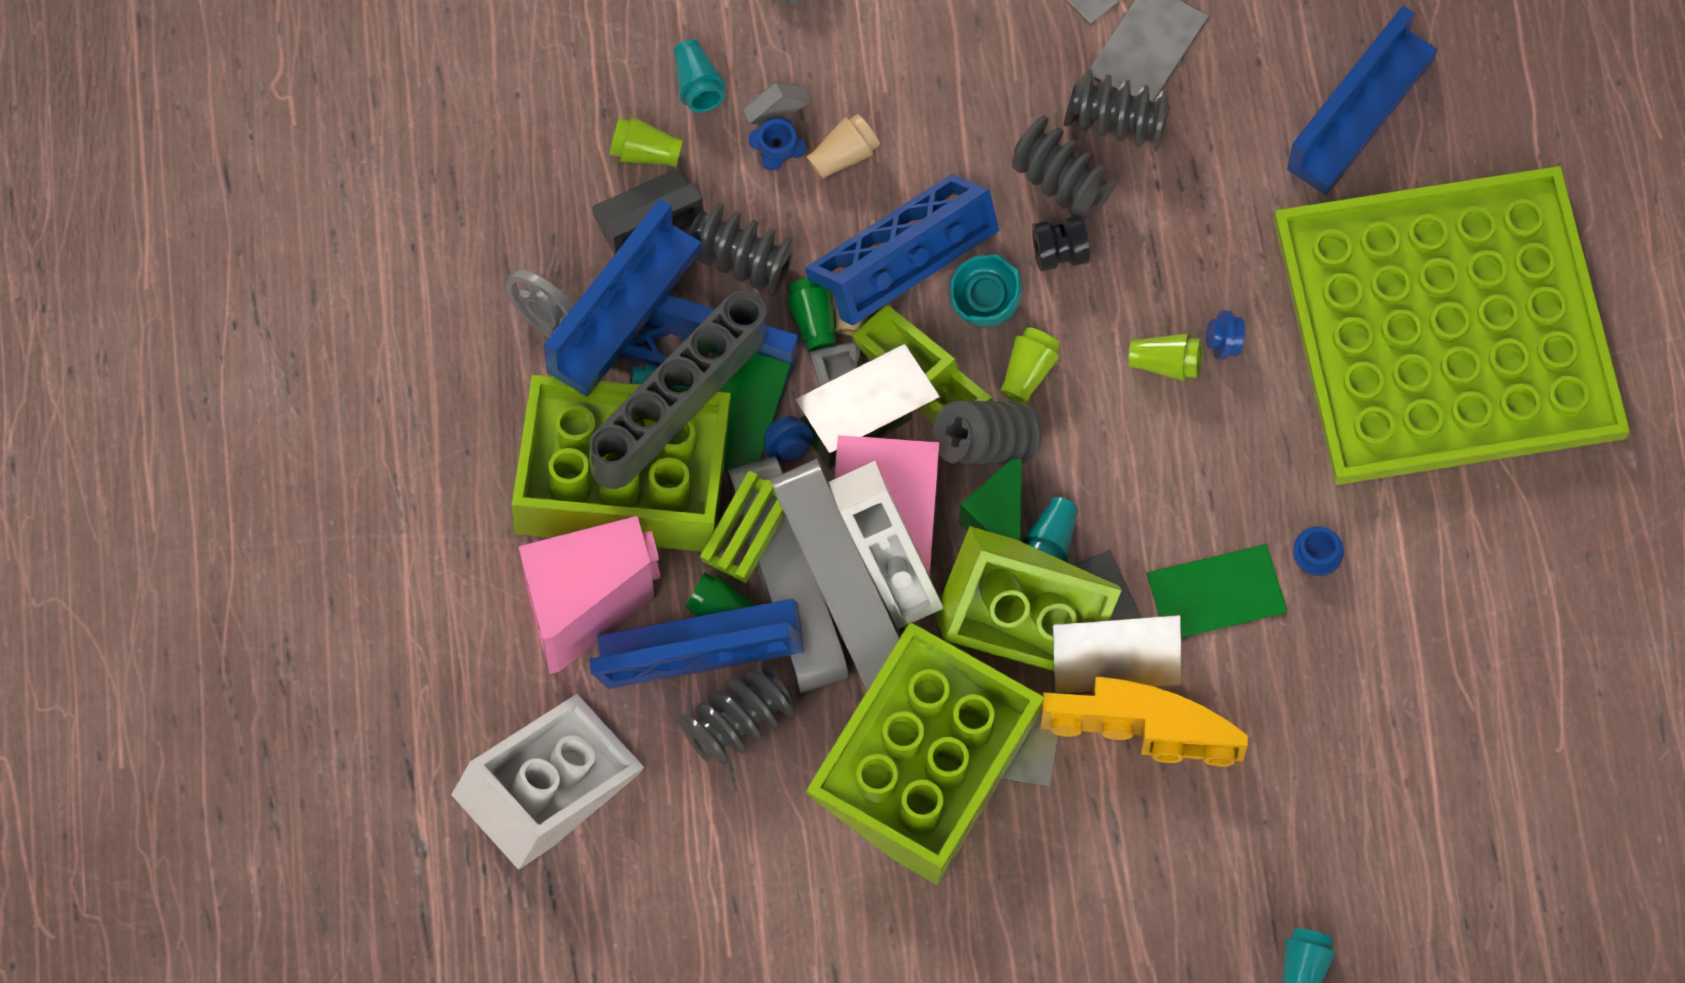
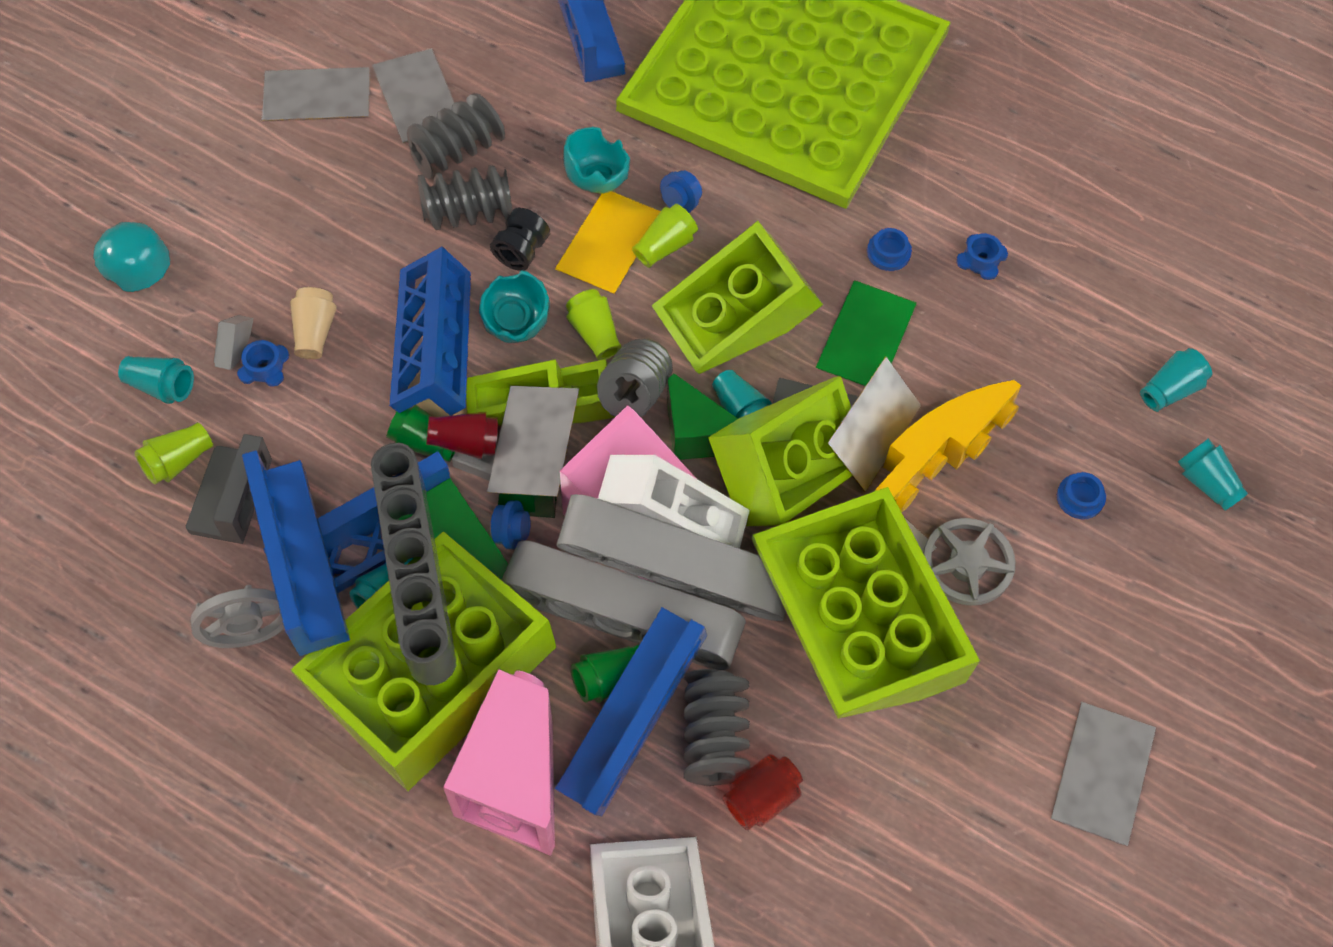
camera: 55 degrees left, 5 degrees down
dark grey piece [688,203,793,296] -> none
lime tile [700,471,785,583] -> none
none -> dark red cone [426,412,498,460]
none -> yellow sticker [555,191,661,294]
none -> teal hair [563,127,631,193]
none -> lime slope [651,221,823,374]
none -> clear red brick [722,754,803,831]
none -> light grey wheel [923,518,1016,606]
none -> blue plate [956,233,1008,280]
none -> blue plate [1056,472,1106,519]
none -> teal cone [1140,348,1213,412]

